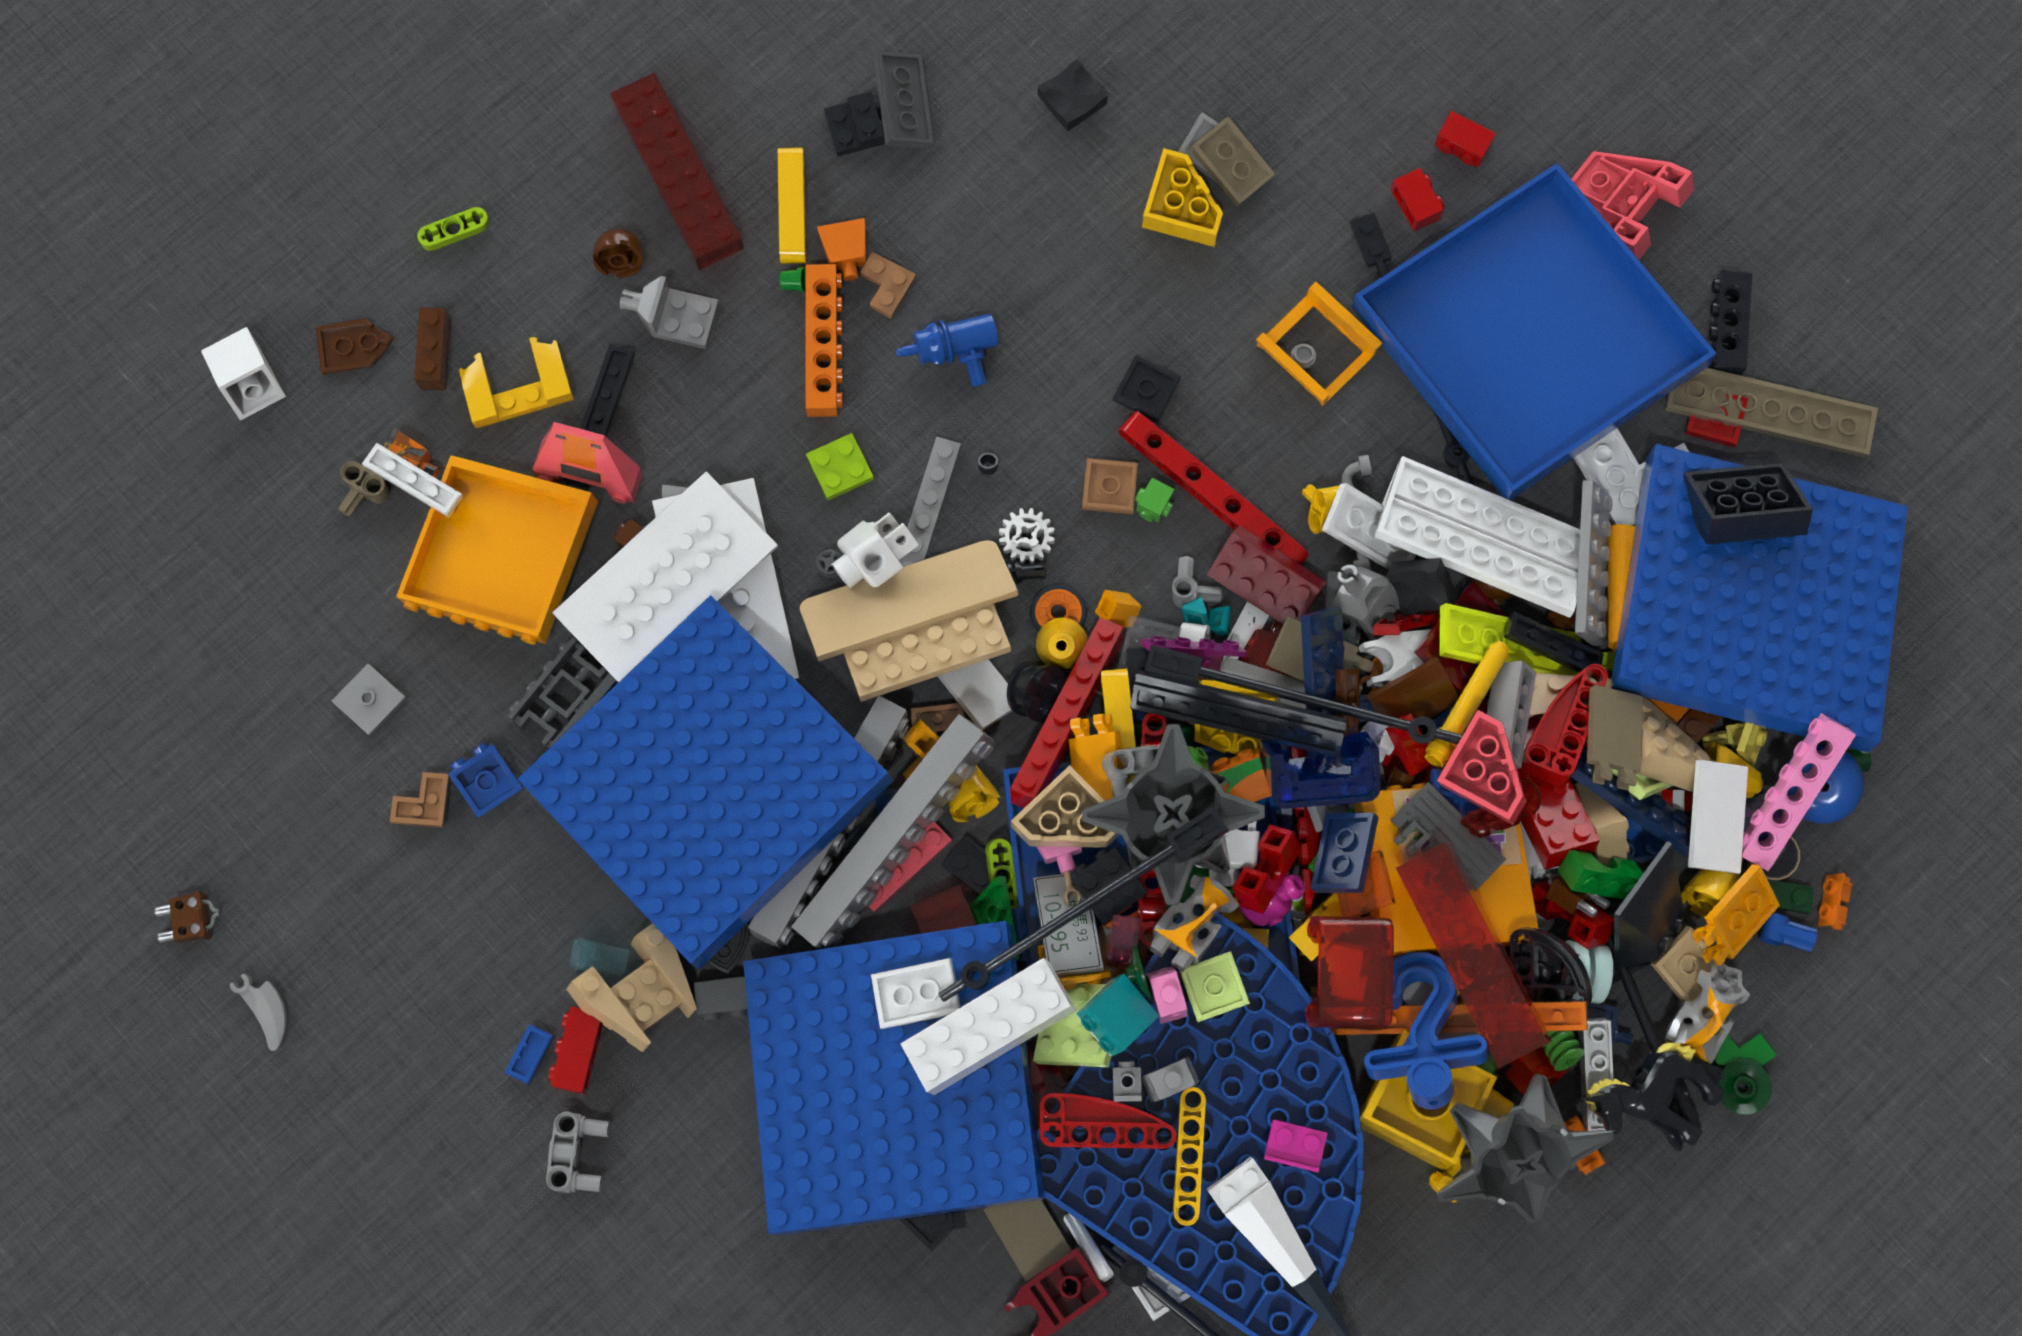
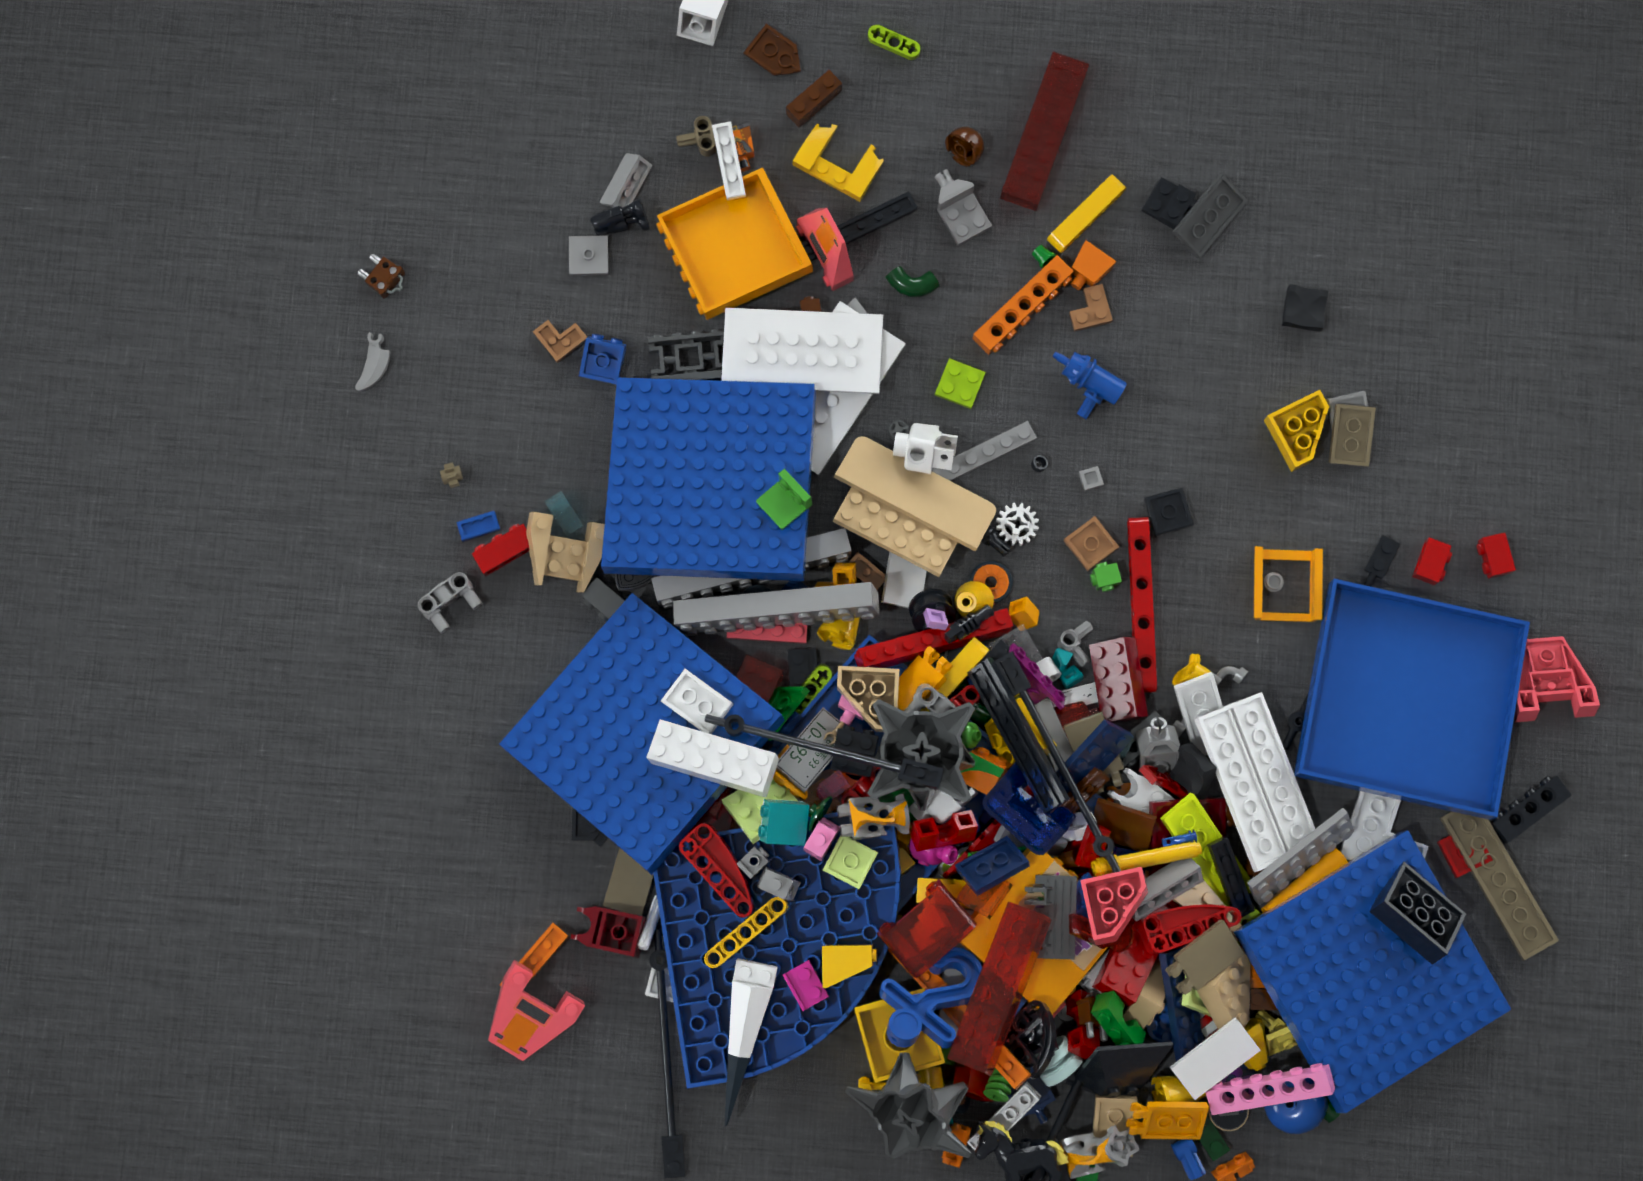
camera: 45 degrees right, 5 degrees up
none -> dark tan gear [440,462,463,488]
none -> black piece [591,198,650,236]
none -> light grey panel [600,153,652,208]
none -> bright green bracket [756,469,813,530]
none -> yellow slope [822,944,877,988]
none -> dark green cylinder [885,266,940,297]
none -> lavender plate [923,608,948,630]
none -> black hinge [944,604,994,644]
none -> light grey plate [1079,466,1104,491]
none -> blue piece [1162,829,1197,847]

